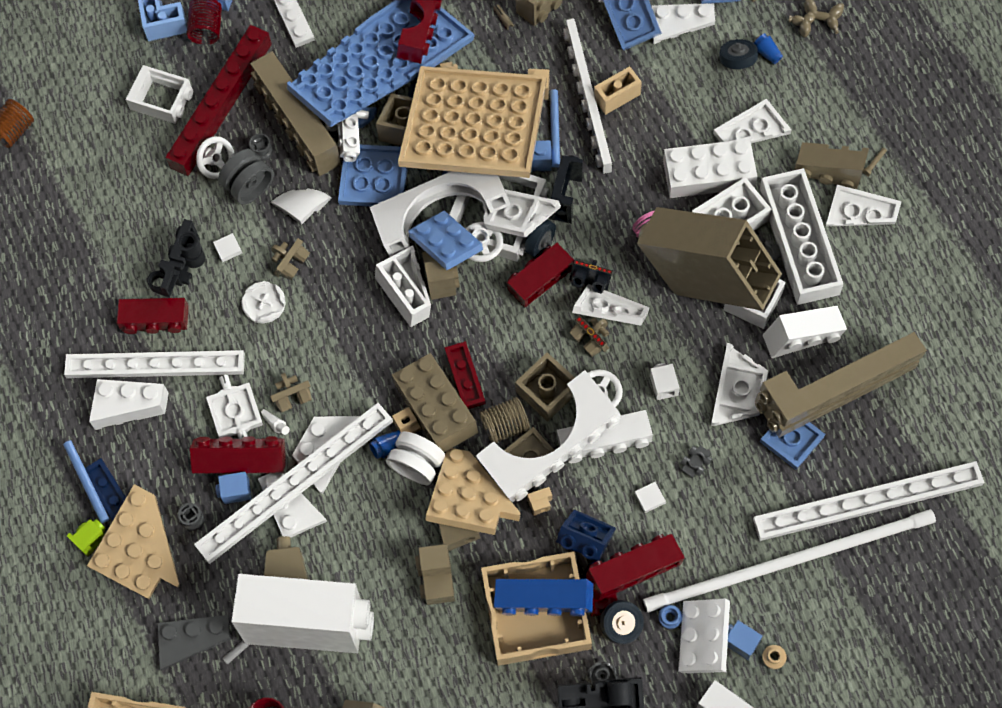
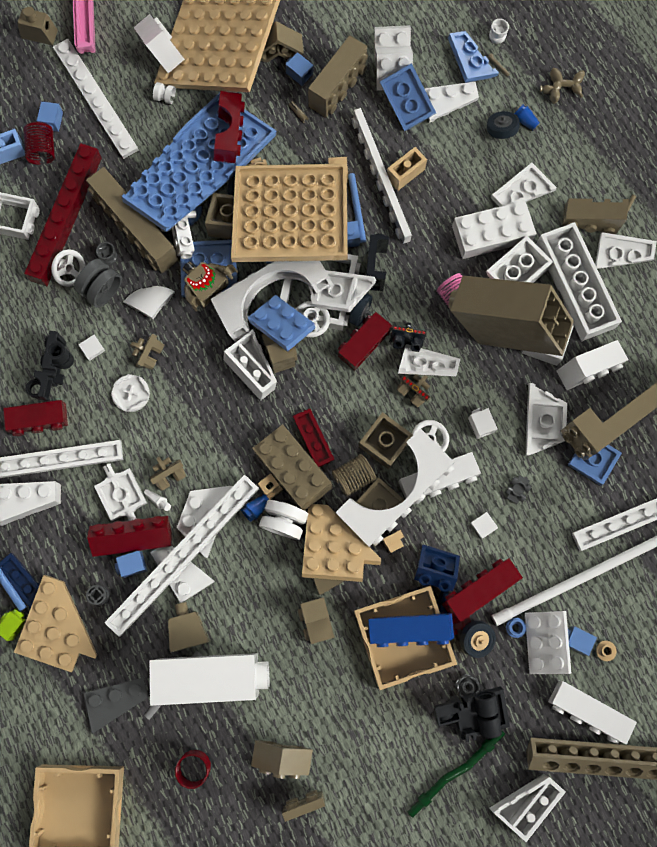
camera: 15 degrees left, 10 degrees up
none -> dark tan torso [182,262,238,312]

